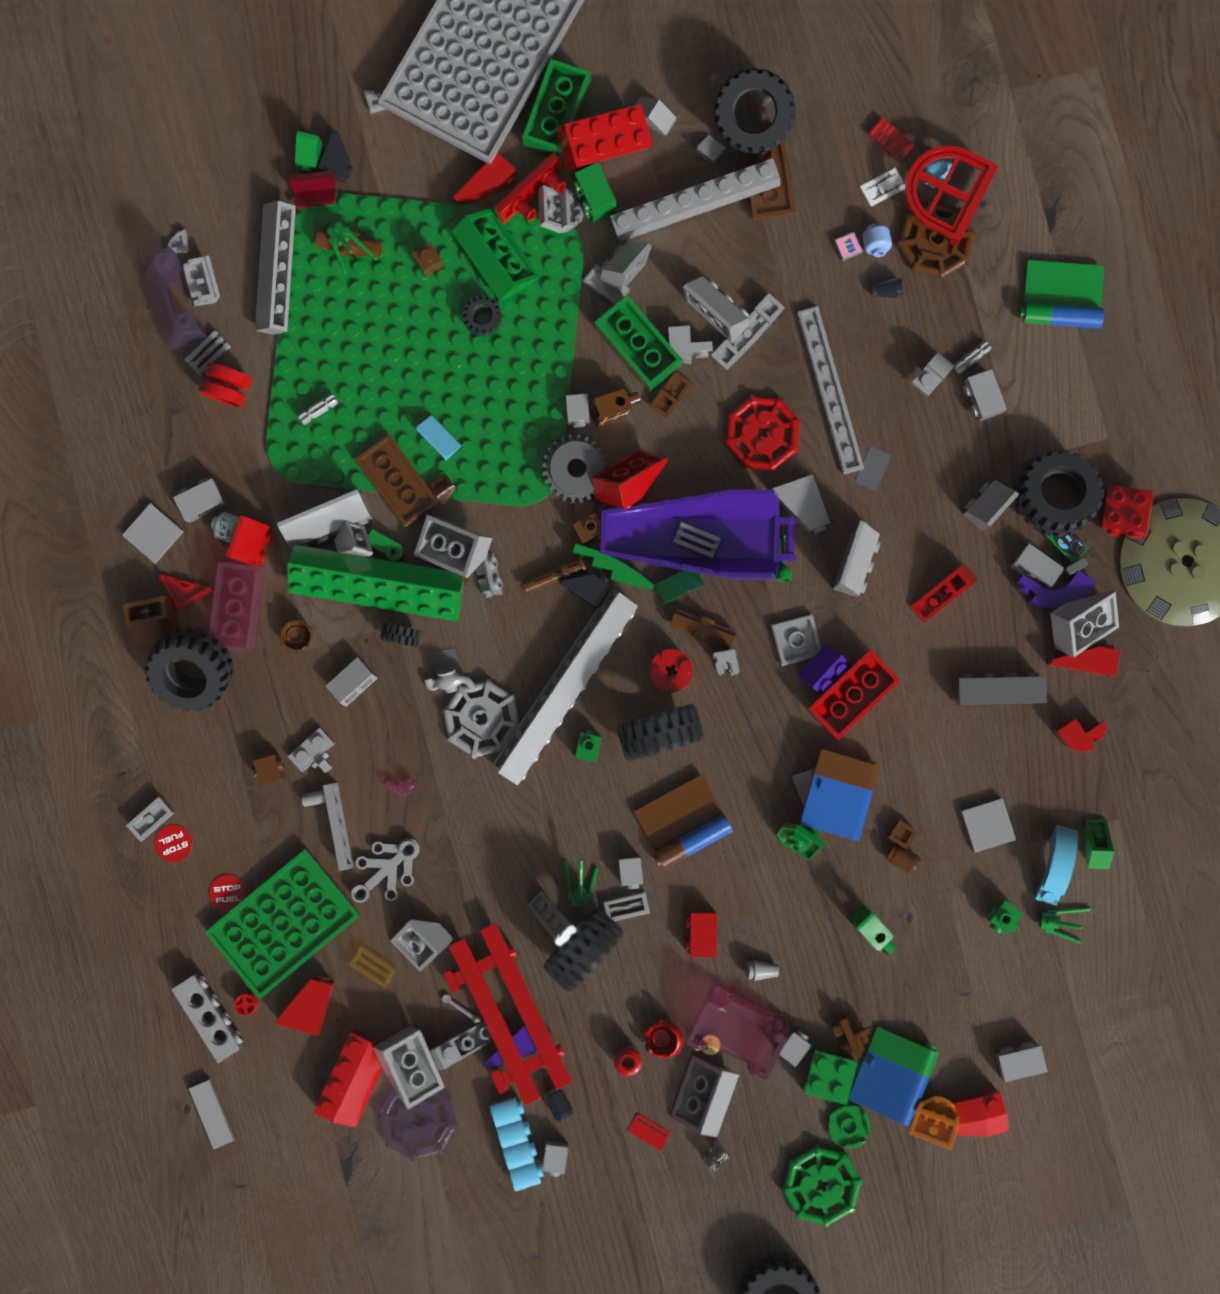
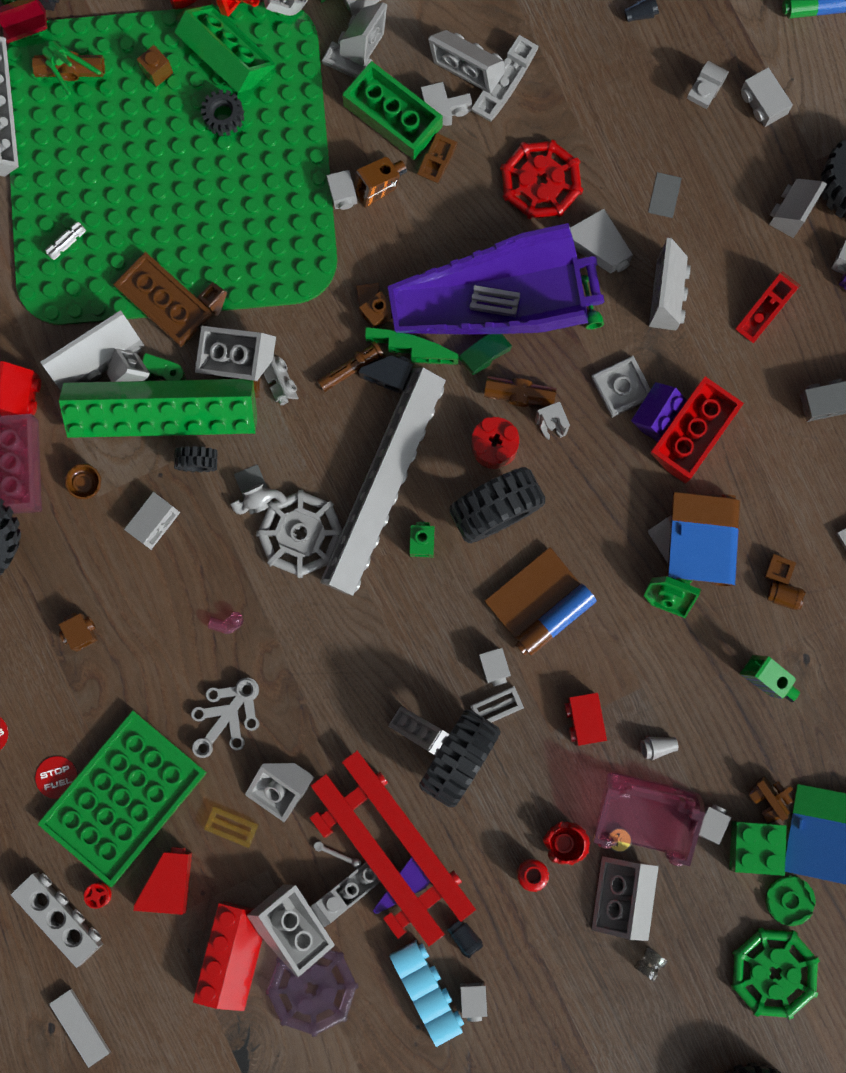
camera: 15 degrees left, 5 degrees down
light grey hinge [288,728,335,773] -> none
light grey piece [302,783,354,871] -> none
medium azure slope [415,415,461,461] -> none
dark grey gear [541,435,609,504] -> none
green plant [563,859,598,907] -> none
red slope [591,449,667,509] -> none
red sticker [628,1114,670,1151] -> none
light grey tile [797,306,864,475] -> none
light grey axle [953,340,991,374] -> none

